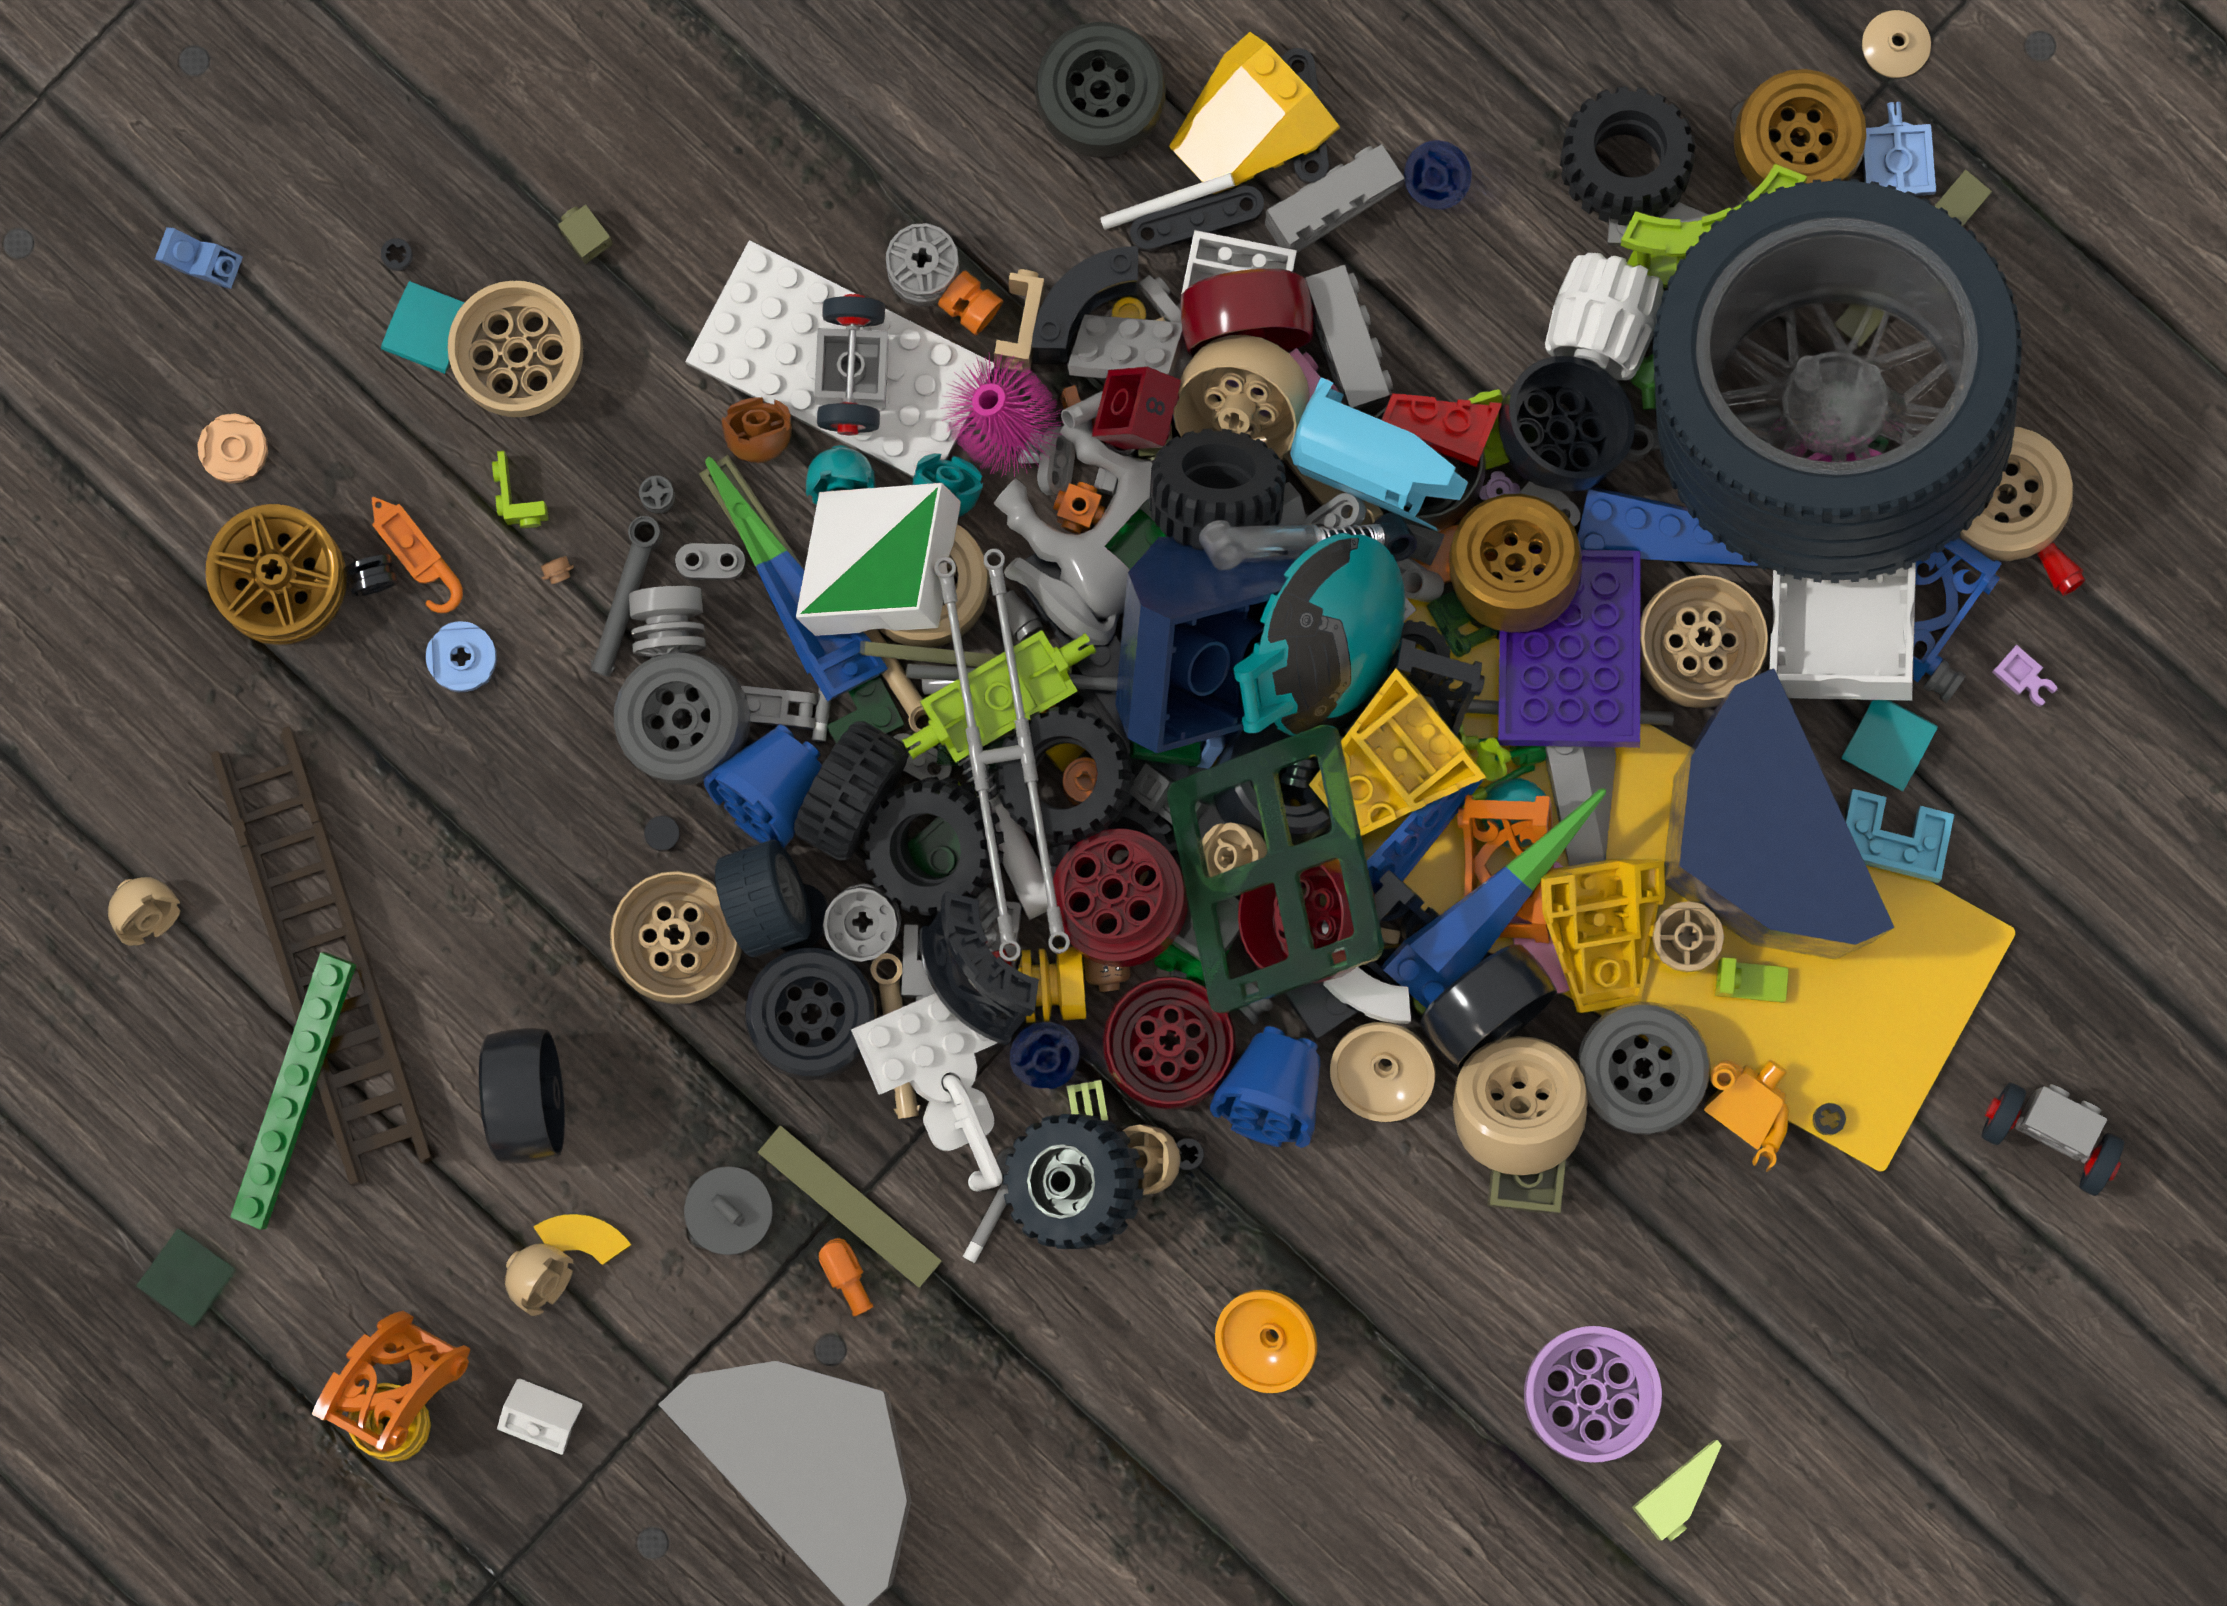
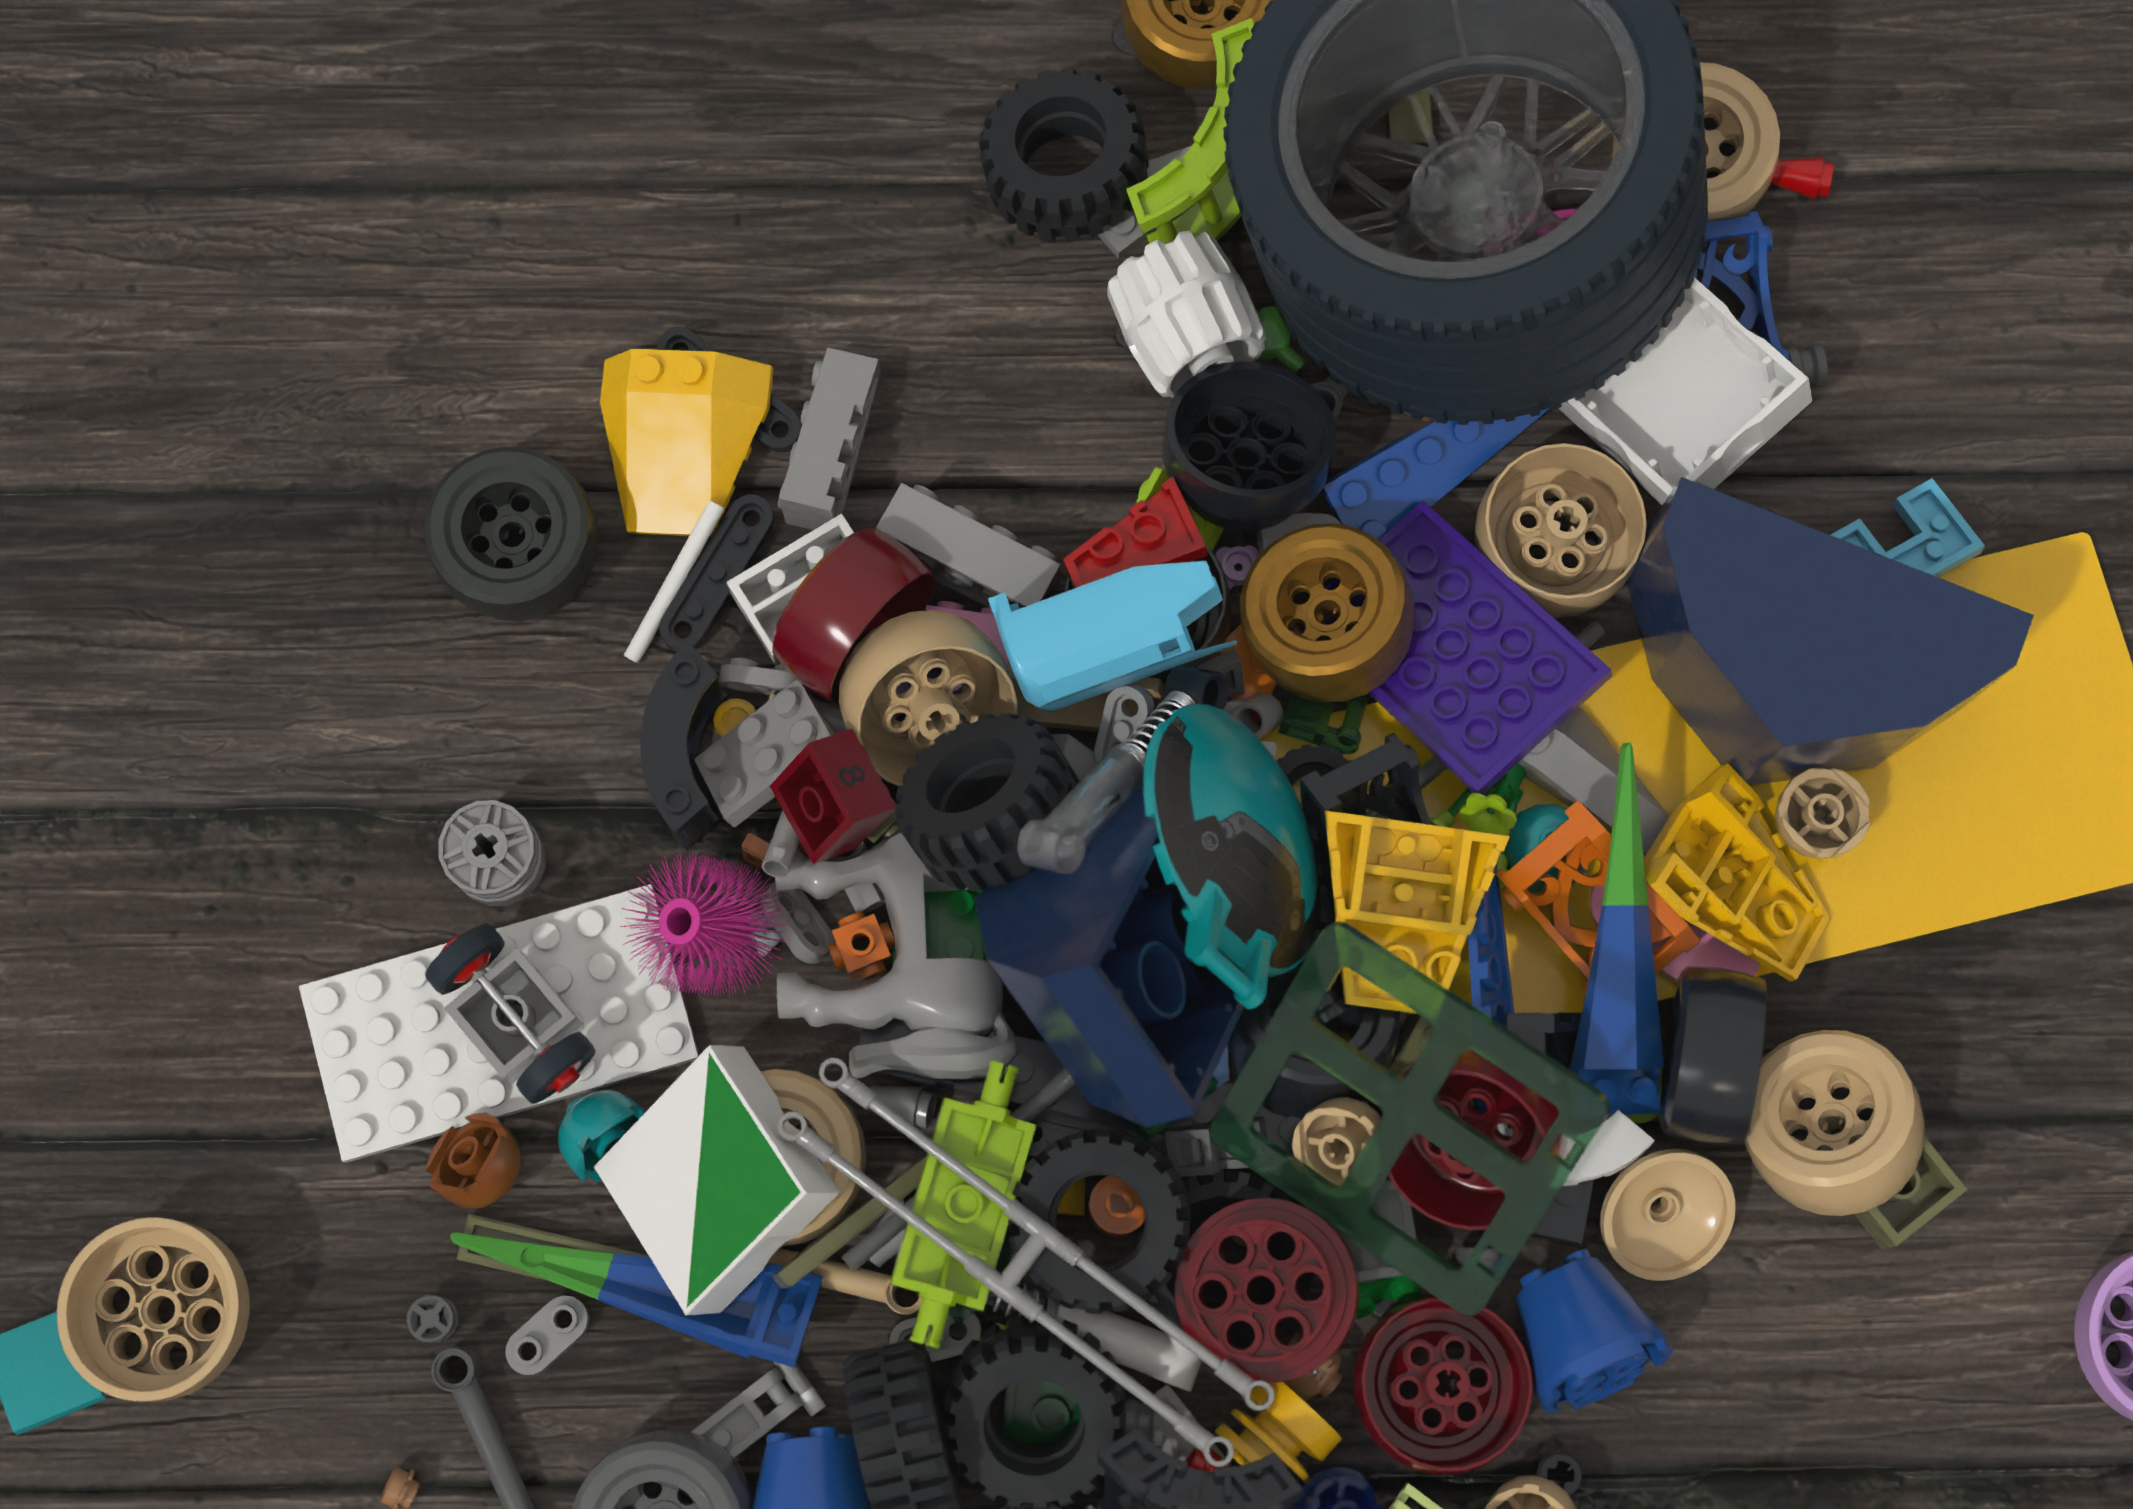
camera: 45 degrees left, 5 degrees down
lime bracket [492,451,549,528] -> none
olive brick [558,205,613,265] -> none
light grey wheel [629,586,706,657] -> none
dark green plate [827,676,905,744] -> none
teal cylinder [912,453,983,517] -> none
orange wheel [938,270,1003,336] -> none
tan panel [994,269,1045,373] -> none
clear blue cone [1404,140,1472,209] -> none
dark grey wheel [1577,1001,1711,1135] -> none
light orange torso [1704,1060,1789,1172] -> none
lime bracket [1715,957,1789,1003] -> none
black bush [1812,1103,1846,1136] -> none
teal slope [1841,700,1938,791] -> none
lavender plate [1992,645,2057,707] -> none

